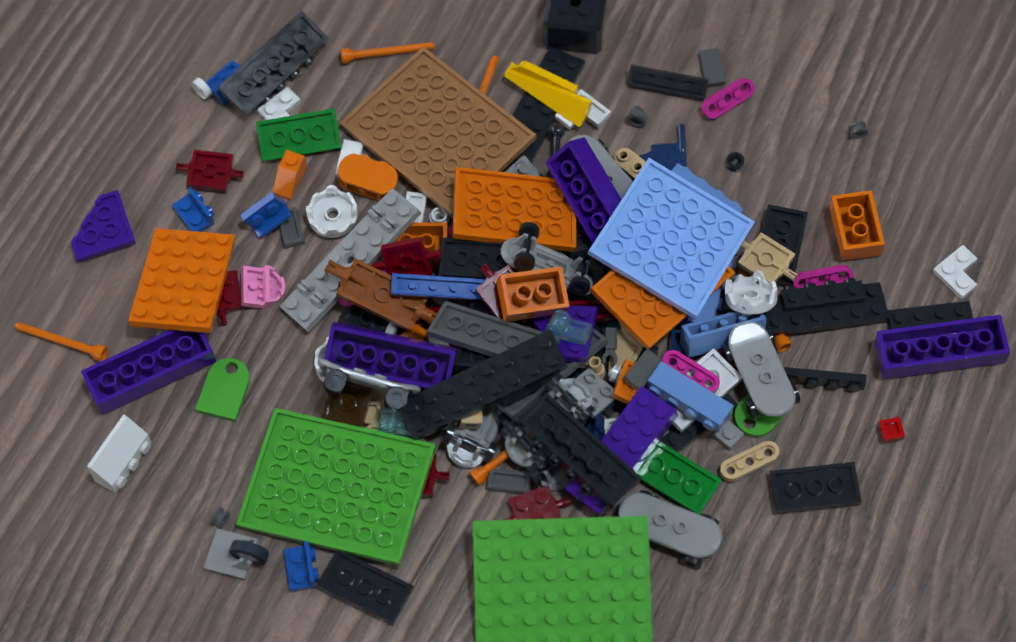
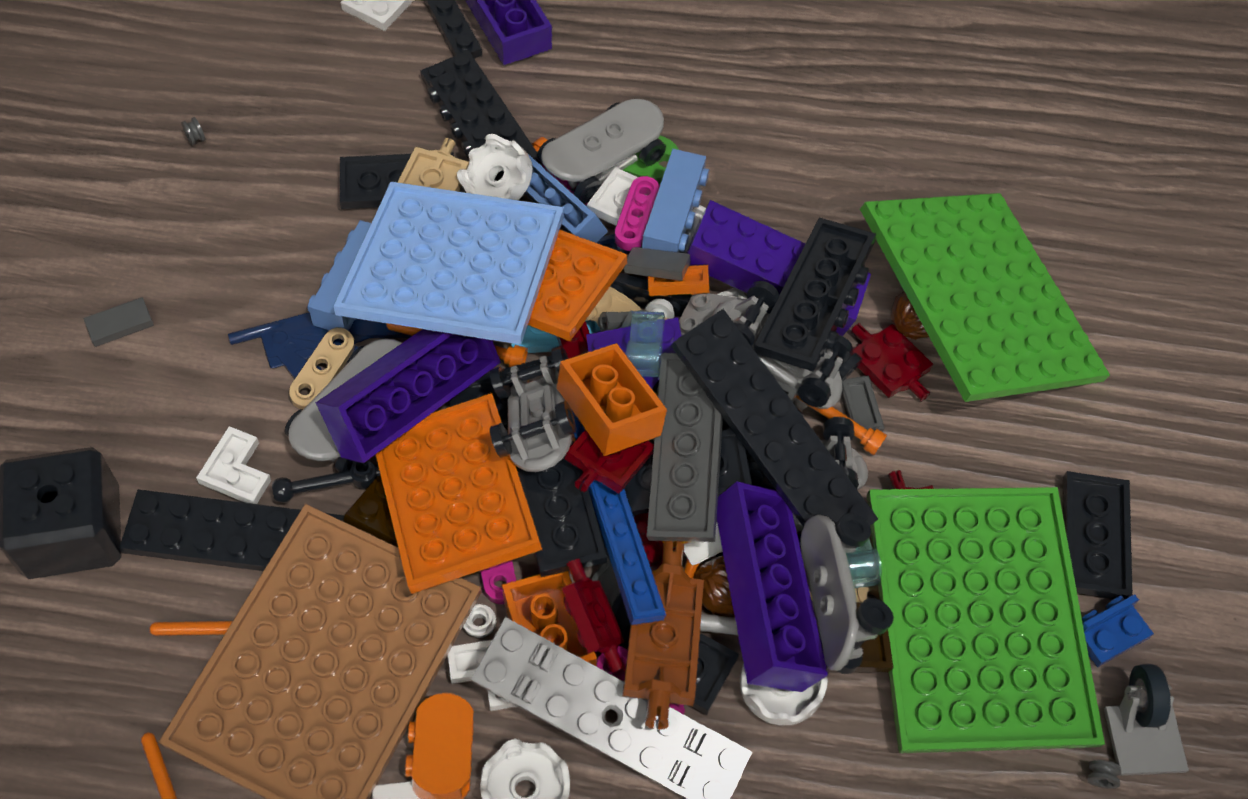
camera: 115 degrees left, 5 degrees down
yellow wedge [504,61,592,127] -> none
light grey piece [619,490,723,570] -> none
black plate [627,64,709,100] -> none
dark grey tile [627,105,648,128] -> none
green plate [636,441,722,514] -> none
dark pink plate [701,78,754,119] -> none
tan plate [720,441,779,482] -> none
black bush [726,152,745,172] -> none
black plate [769,462,862,514] -> none
black plate [783,367,867,392] -> none
dark pink plate [792,265,854,288] -> none
orange brick [829,190,885,261] -> none
red plate [878,417,905,443] -> none

